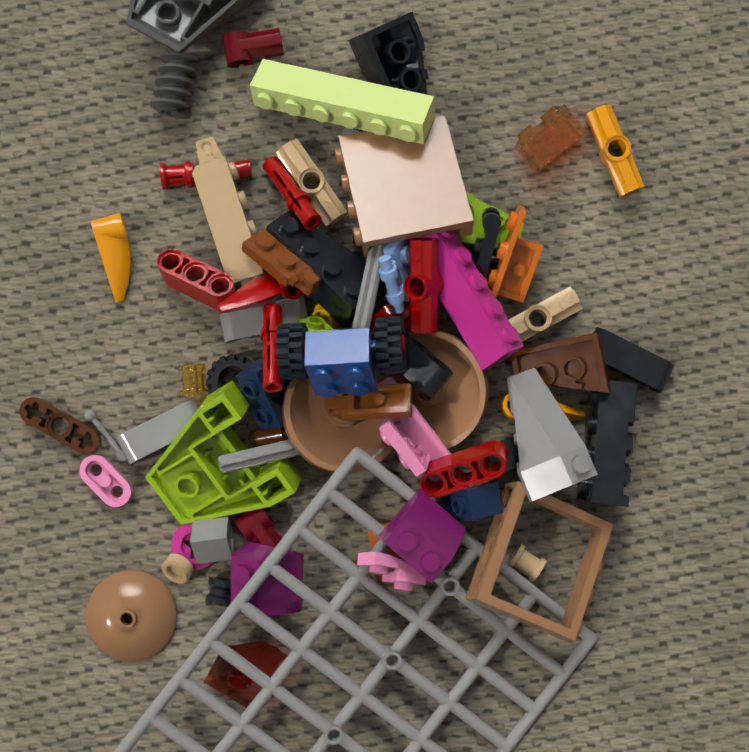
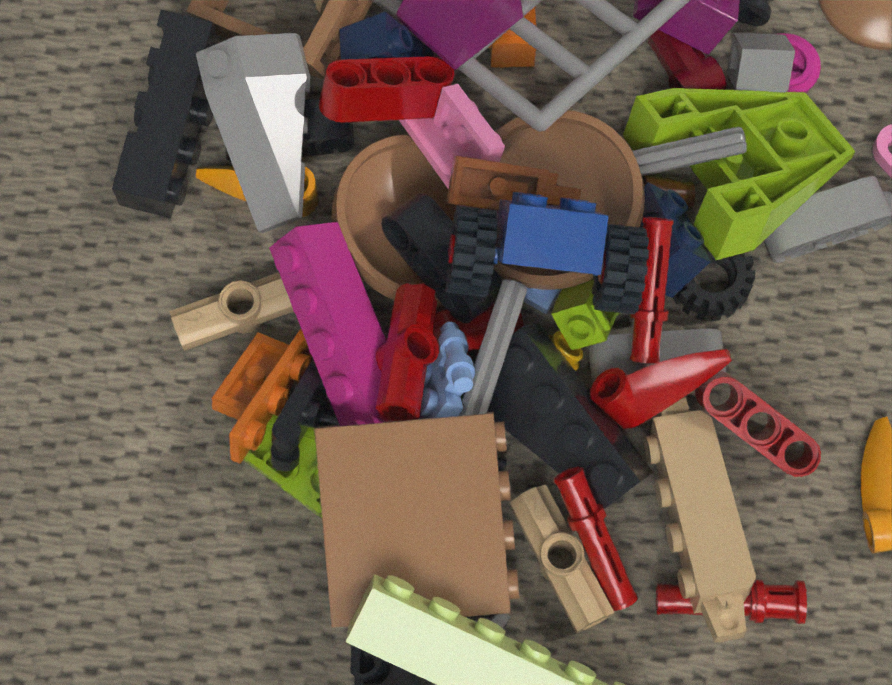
camera: 175 degrees left, 15 degrees down
tan tile [162,554,194,584] -> none
clear yellow bush [179,364,208,396] -> none
dark orange hinge [241,229,320,297] -> none
reddish brown wing [510,332,611,393] -> none
clear orange brick [515,104,587,175] -> none
light orange piece [585,104,645,198] -> none
black beam [593,327,675,393] -> none

